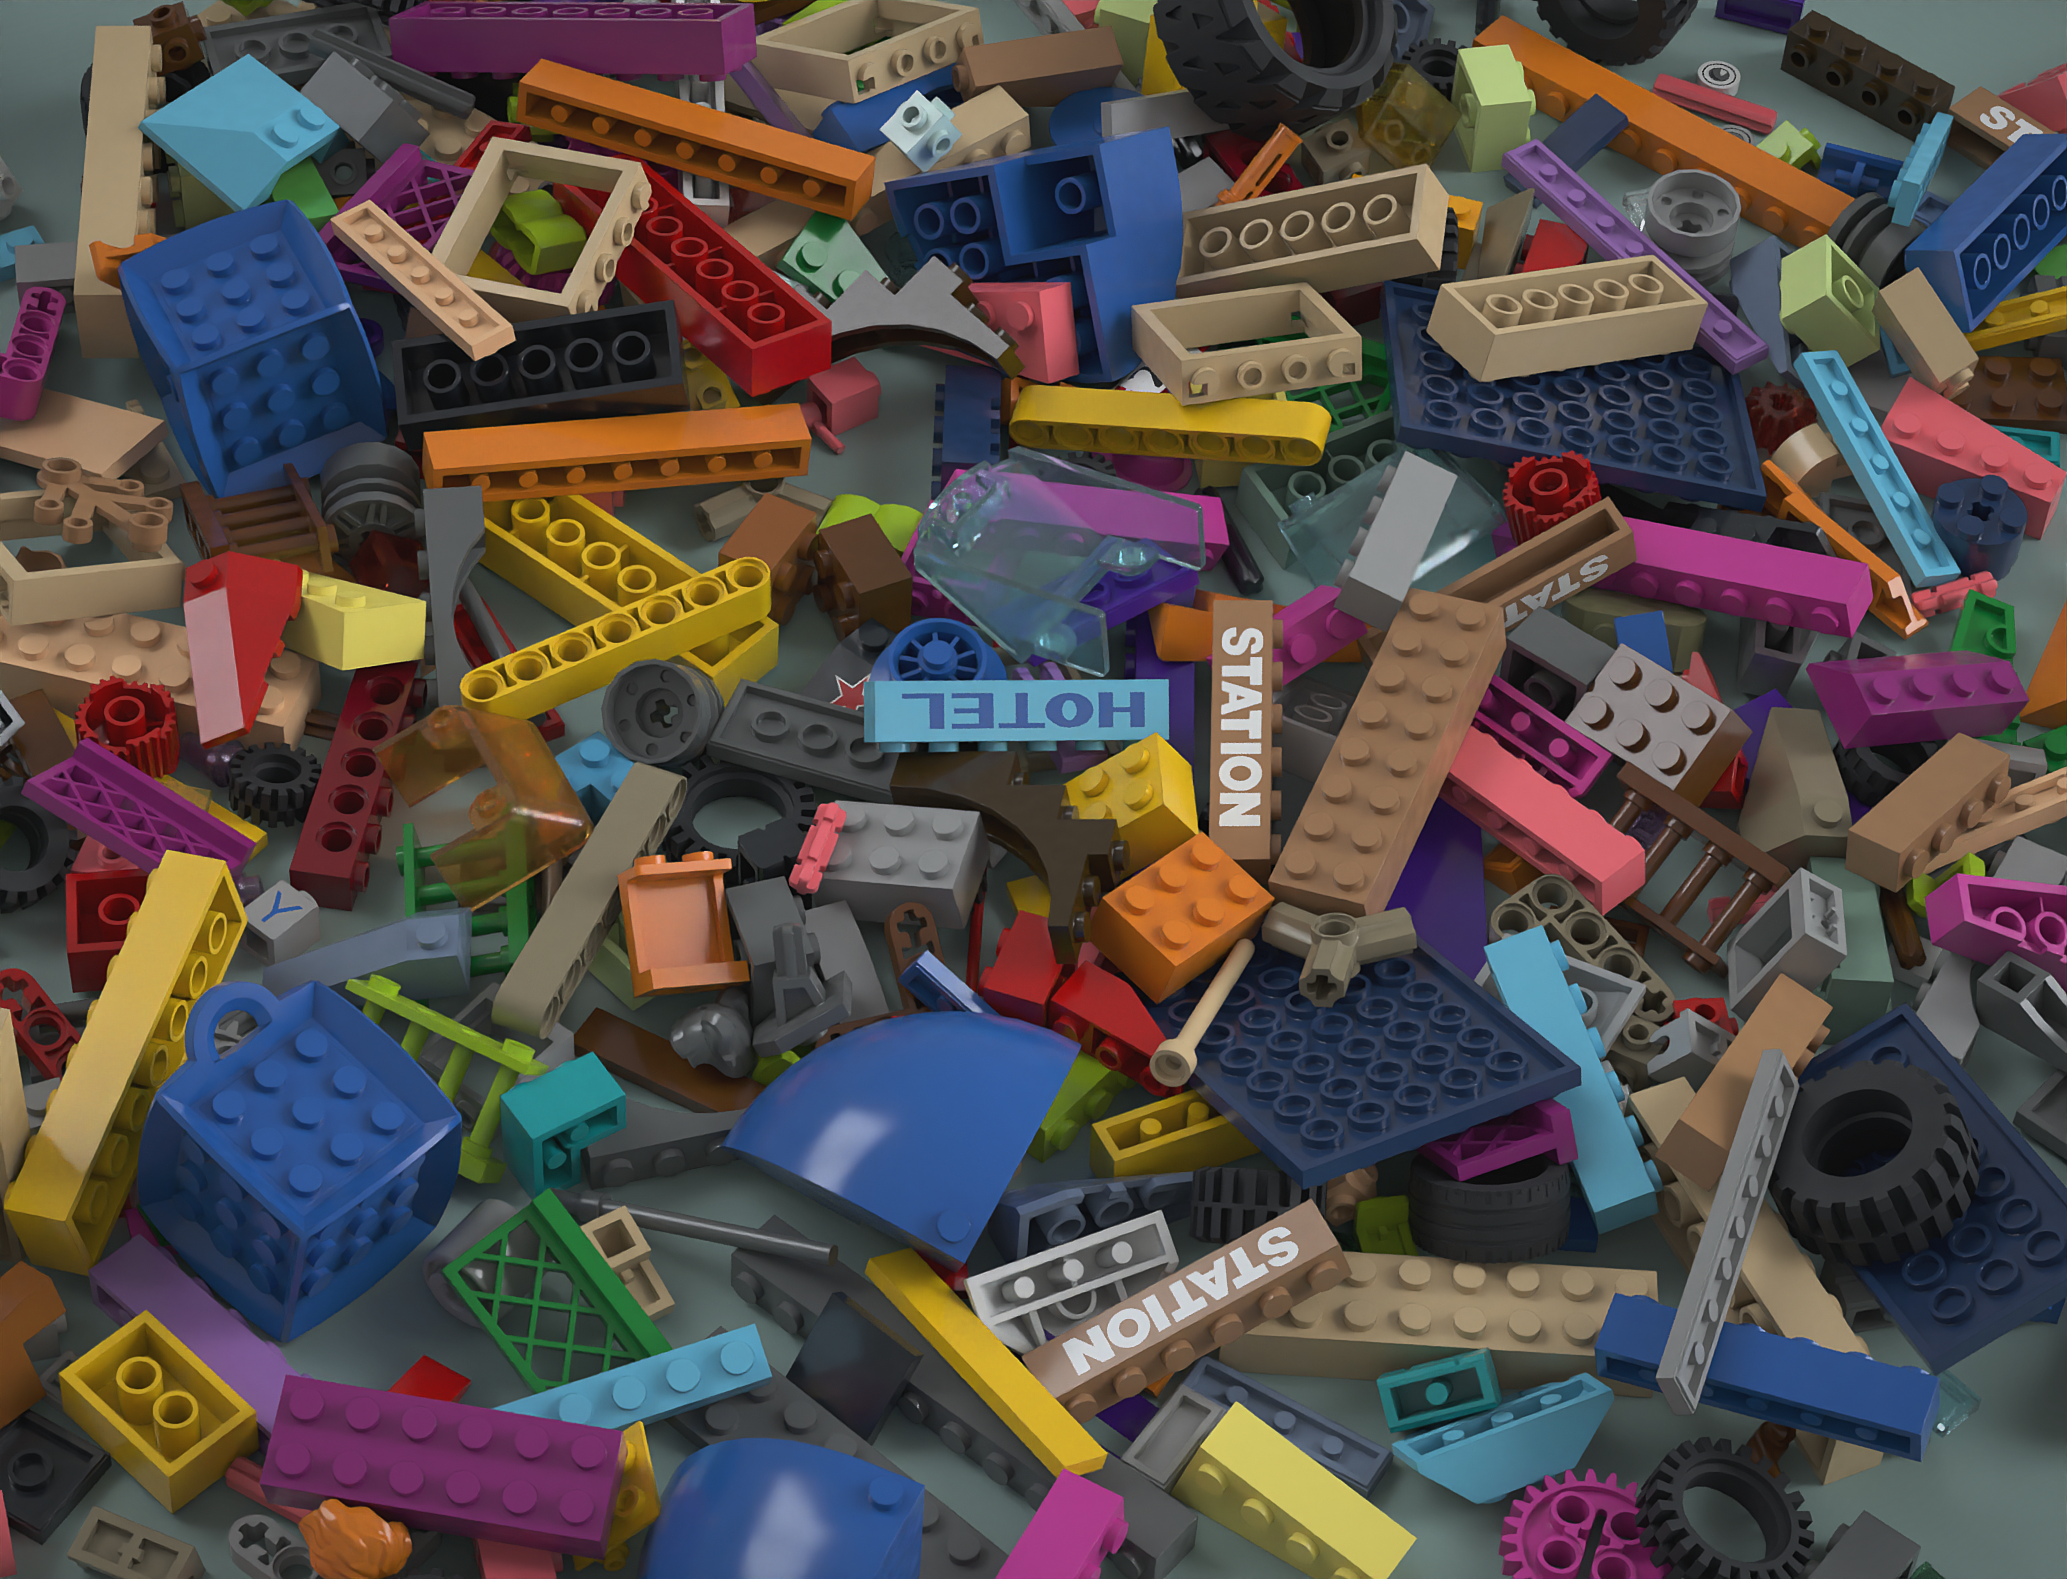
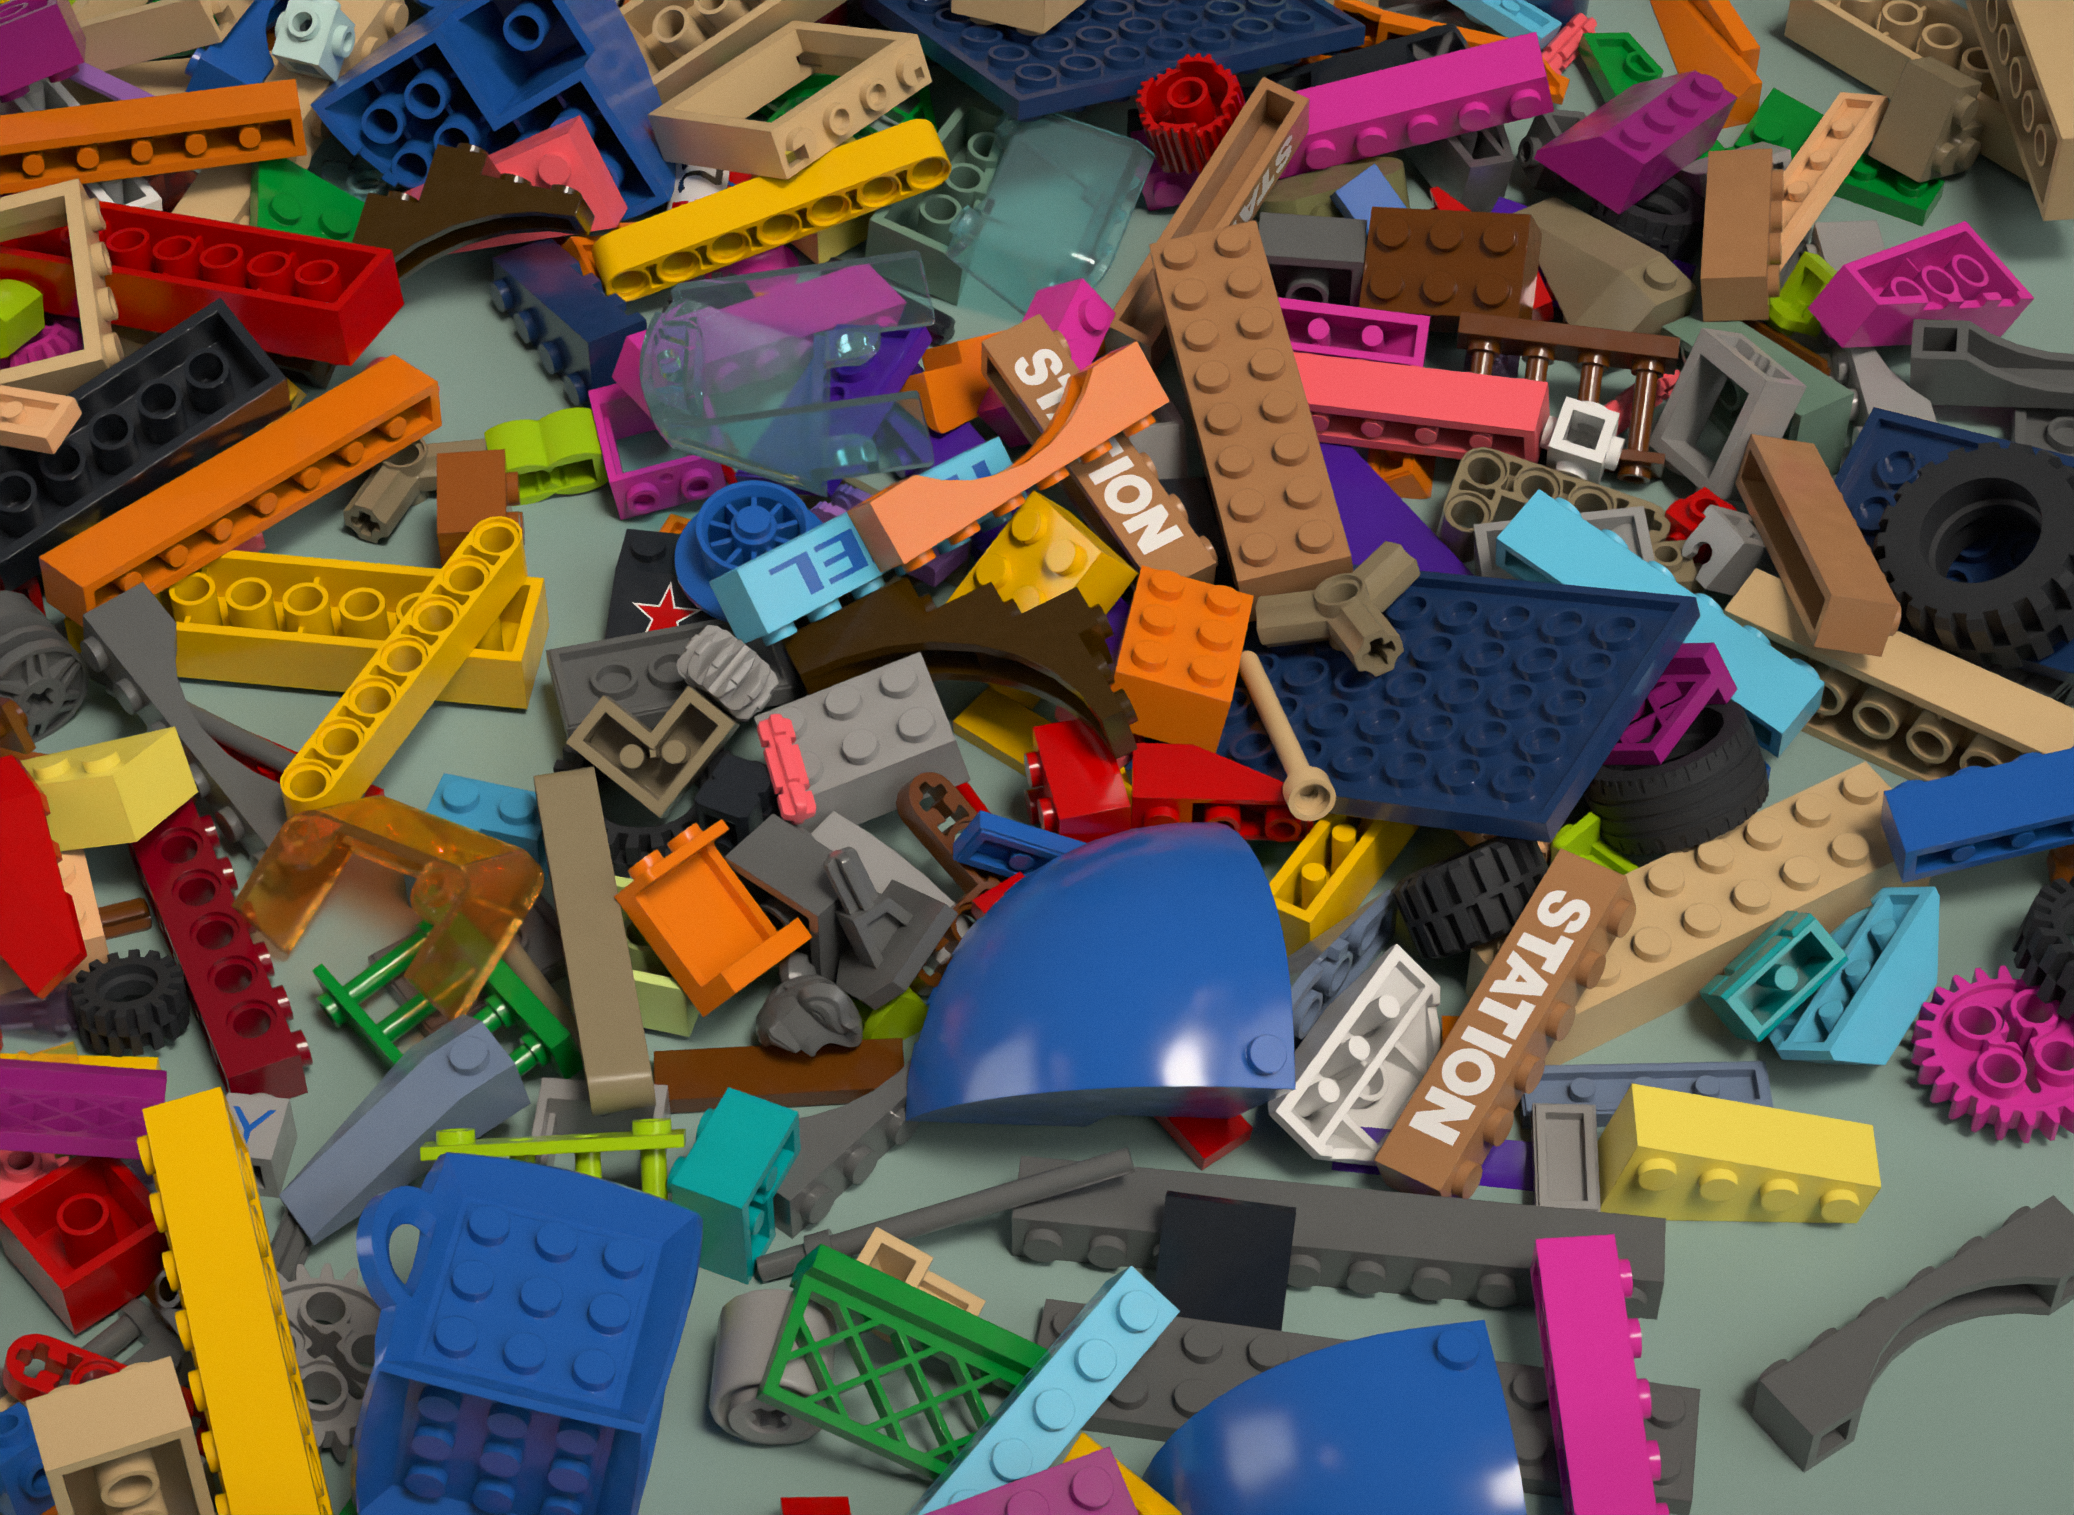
camera: 30 degrees left, 0 degrees up
clear red brick [349,530,429,599] -> none
dark grey wheel [601,659,725,768] -> none
coral brick [807,357,881,436] -> none
reddish brown brick [813,514,913,642] -> none
yellow tile [864,1248,1108,1478] -> none
light grey brick [1333,451,1458,632] -> none
light grey tile [1655,1049,1799,1415] -> none
none -> dark tan brick [566,686,740,818]
none -> light grey gear [676,625,779,723]
none -> orange arch [846,341,1169,573]
none -> white brick [1539,396,1625,484]

